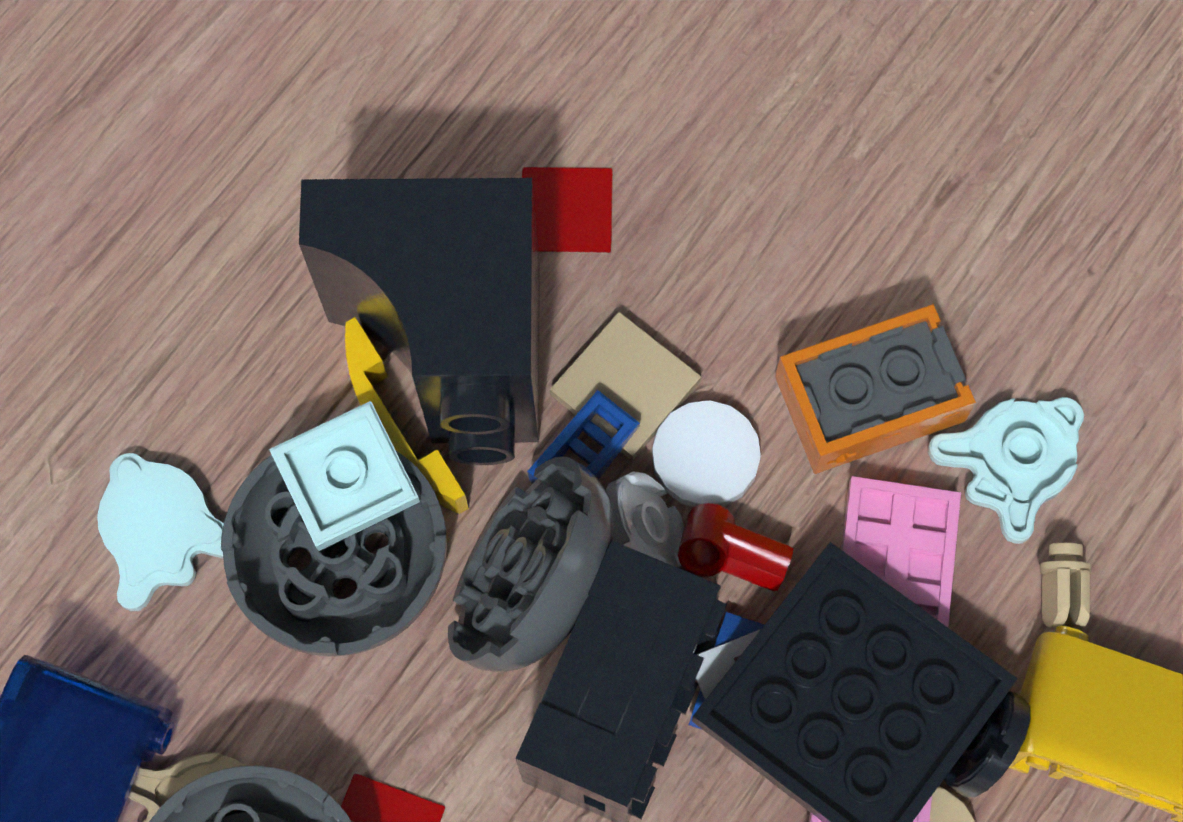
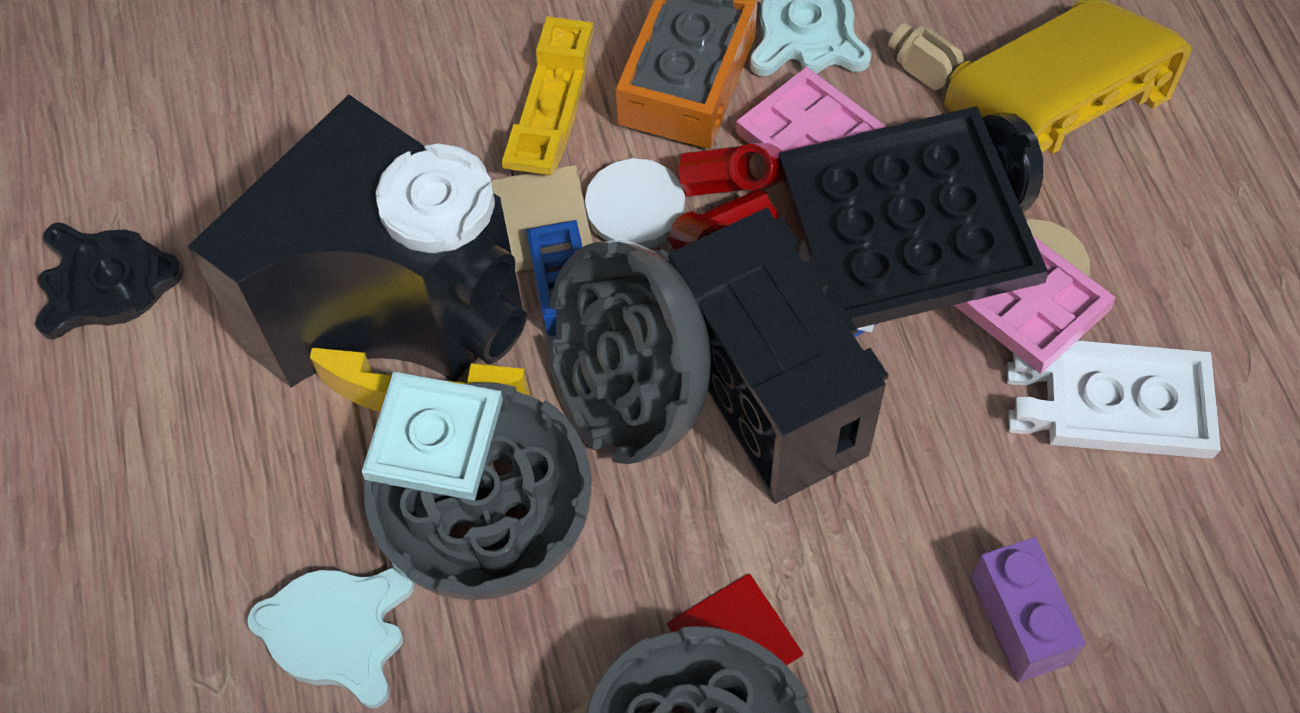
camera: 50 degrees left, 10 degrees down
none -> black tile [35,222,183,340]
none -> white tile [376,144,495,253]
none -> yellow slope [502,16,593,175]
none -> red piece [678,143,783,197]

